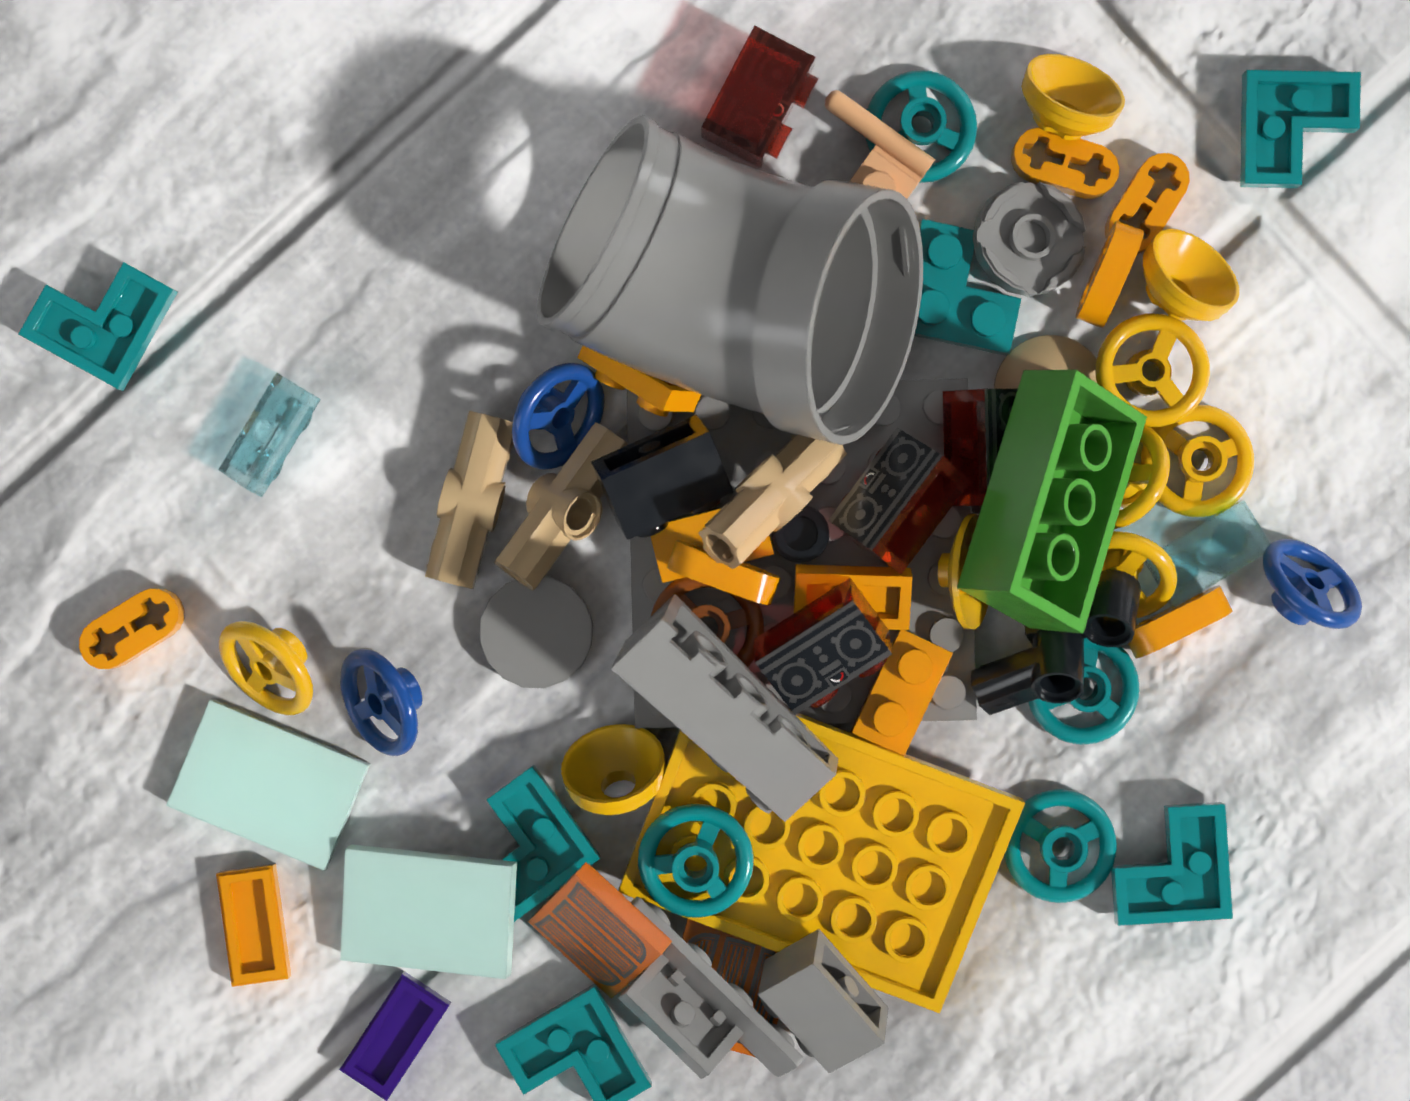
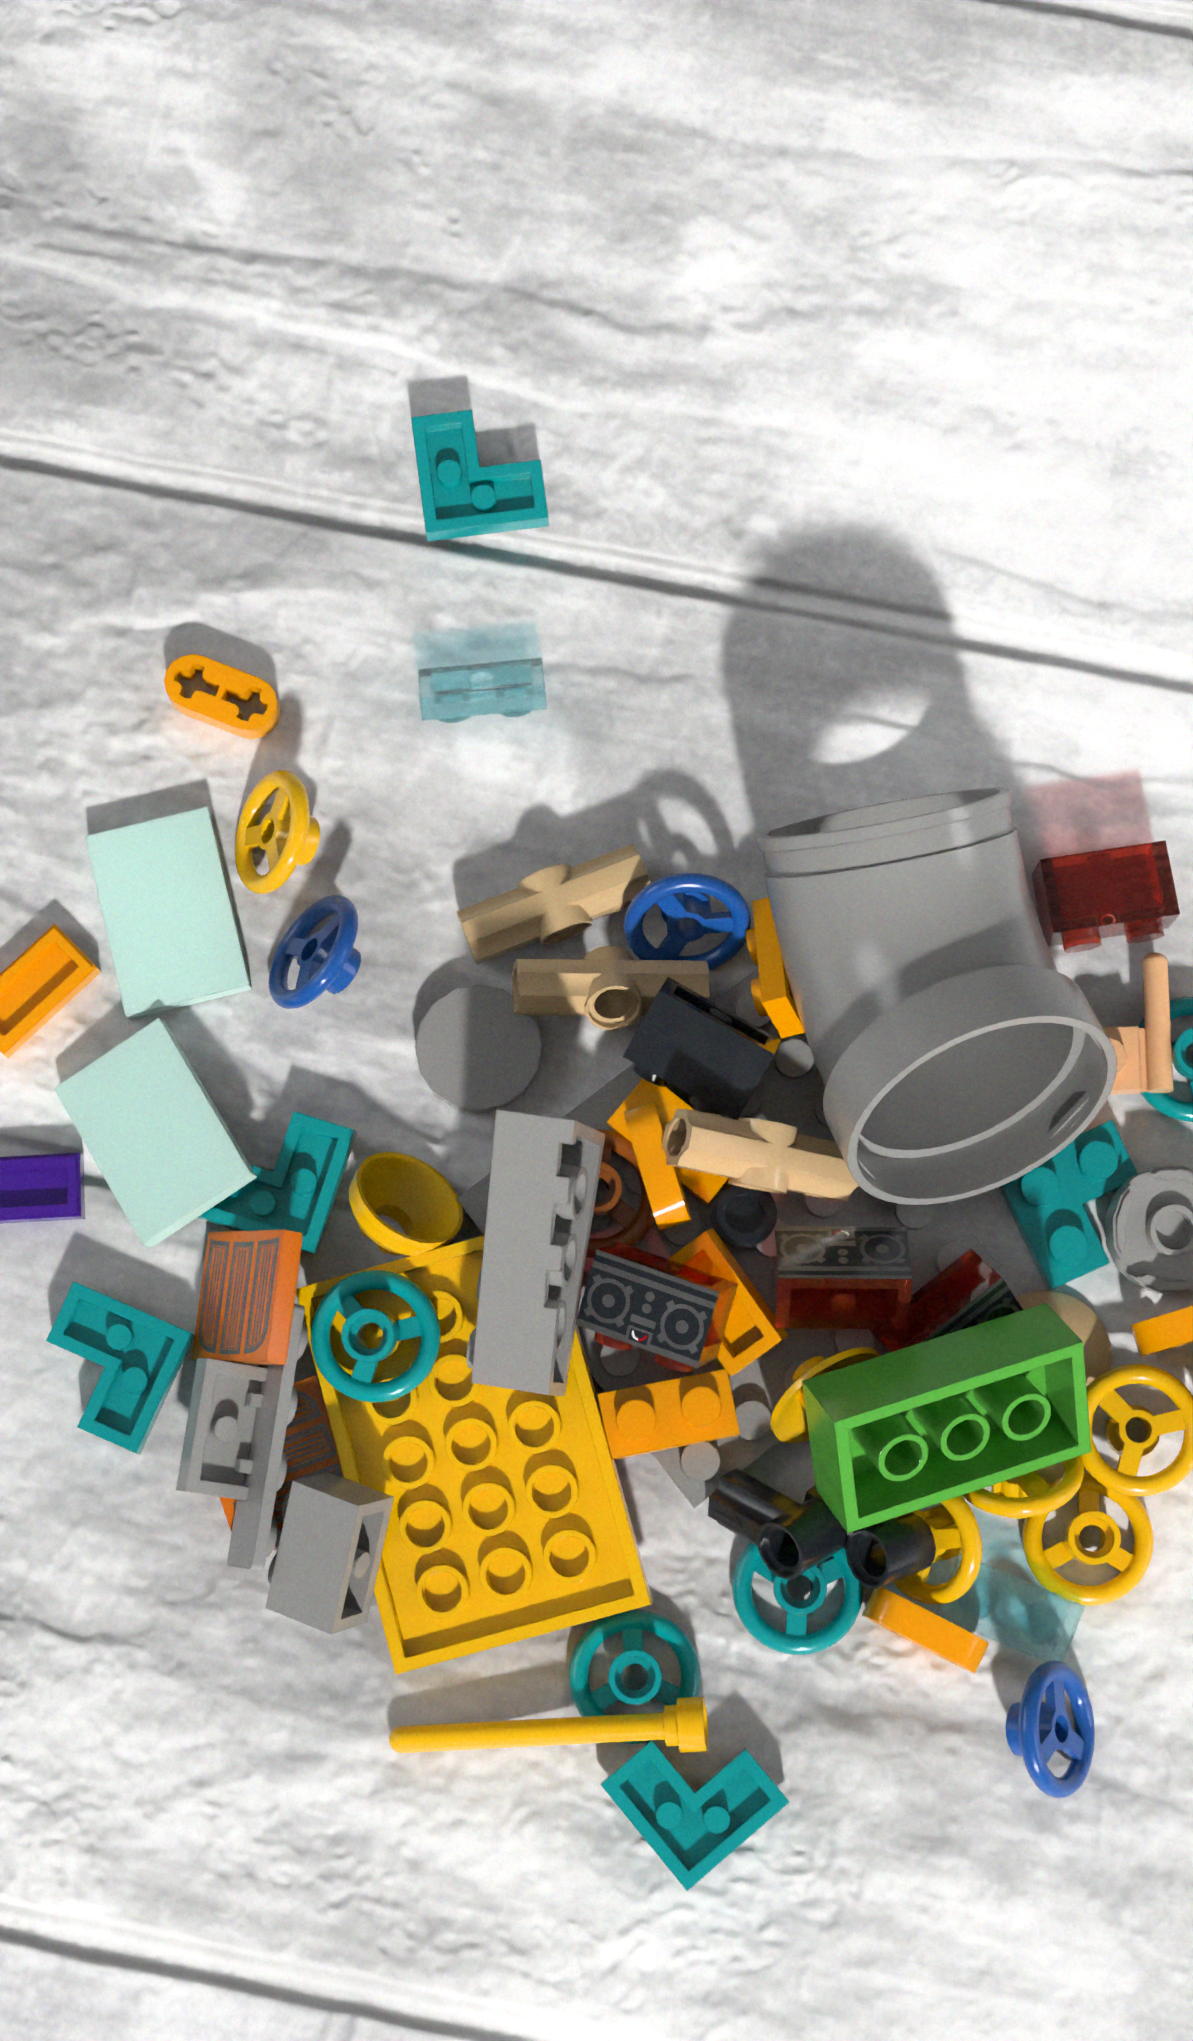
camera: 55 degrees right, 10 degrees down
none -> yellow piece [389,1696,708,1753]

